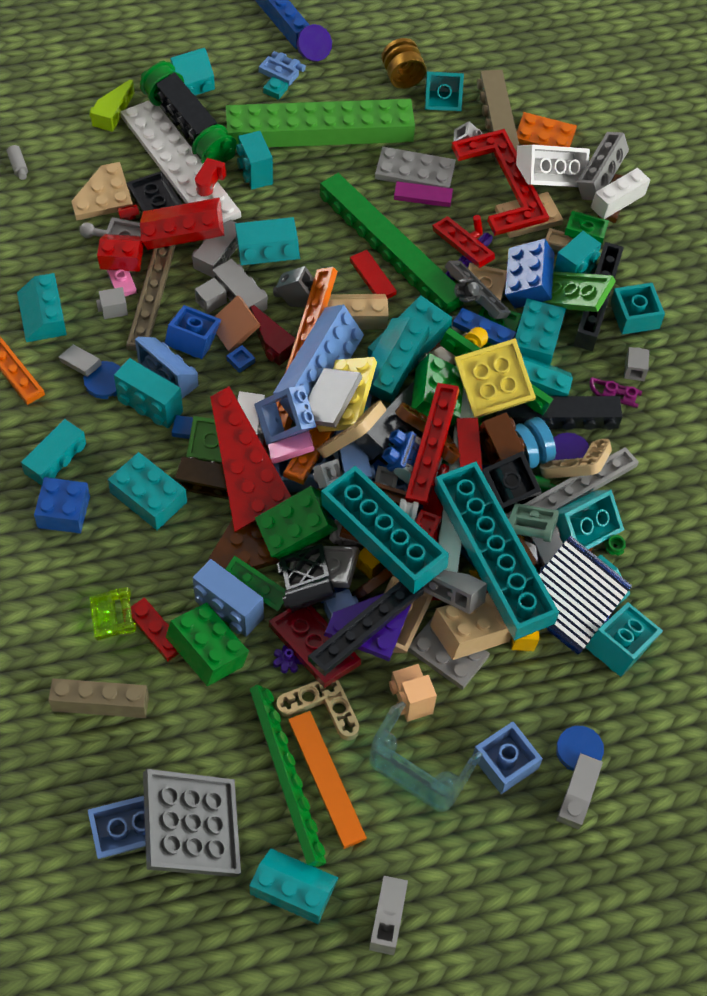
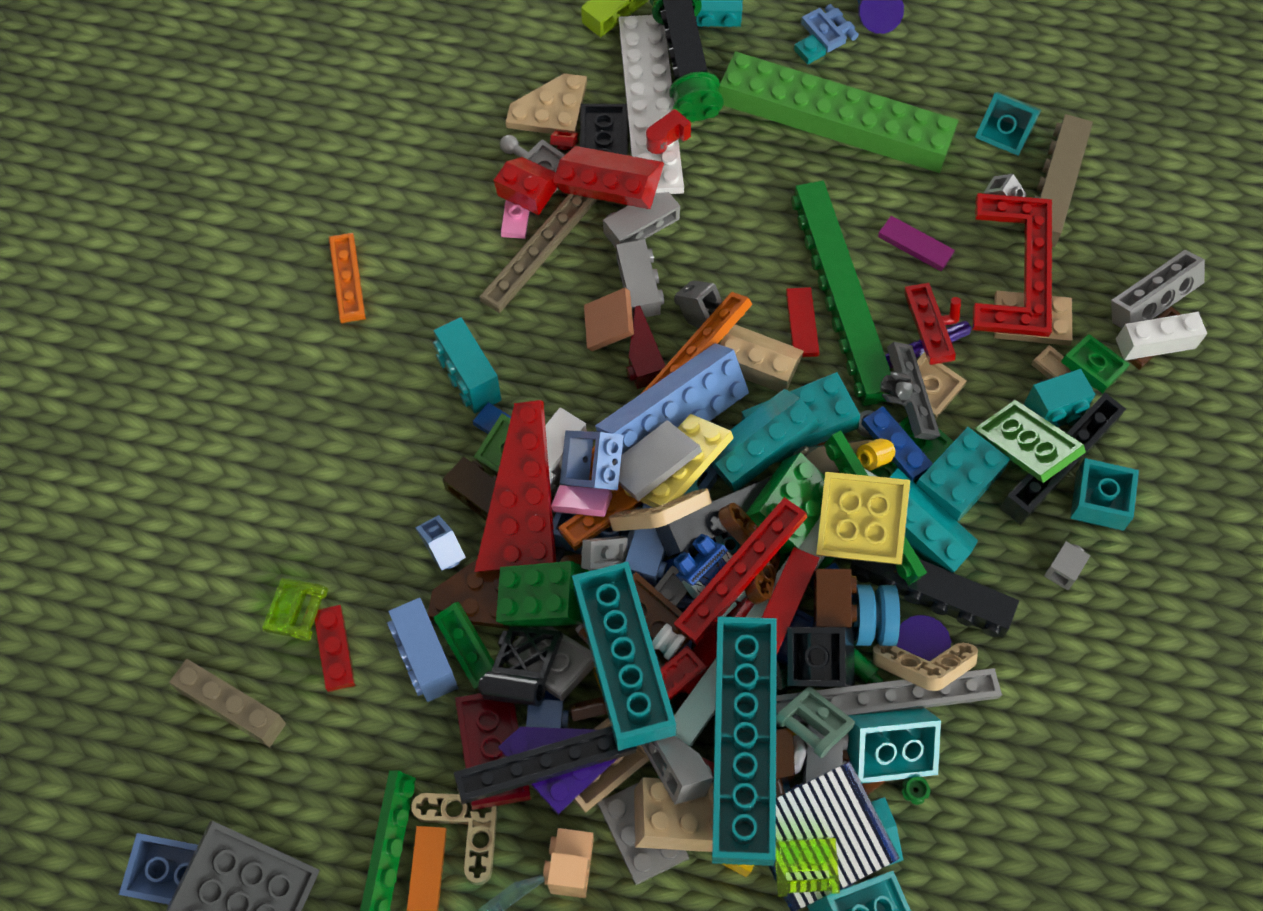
camera: 30 degrees right, 5 degrees up
light grey cylinder [7,145,28,180] -> none
teal slope [17,273,67,342] -> none
teal brick [21,419,87,486] -> none
blue brick [34,477,90,534] -> none
light grey tile [59,344,102,377] -> none
blue tile [83,361,121,399] -> none
light grey brick [96,287,128,319] -> none
teal brick [108,452,187,530] -> none
medium blue slope [135,337,199,398] -> none
blue slope [165,305,221,359] -> none
green brick [166,602,249,687] -> none
light grey brick [195,278,227,314] -> none
blue plate [226,345,255,373] -> none
teal slope [235,217,300,265] -> none
teal brick [236,131,273,190] -> none
dark purple plant [273,645,302,673] -> none
light grey plate [375,146,456,188] -> none
pearl gold wheel [381,38,427,89] -> none
blue brick [505,239,555,308] -> none
white slope [516,145,590,187] -> none
orange plate [517,112,577,147] -> none
magenta piece [590,377,642,408] -> none
none -> slope [415,515,466,570]
none -> clear neon green plate [775,837,840,897]

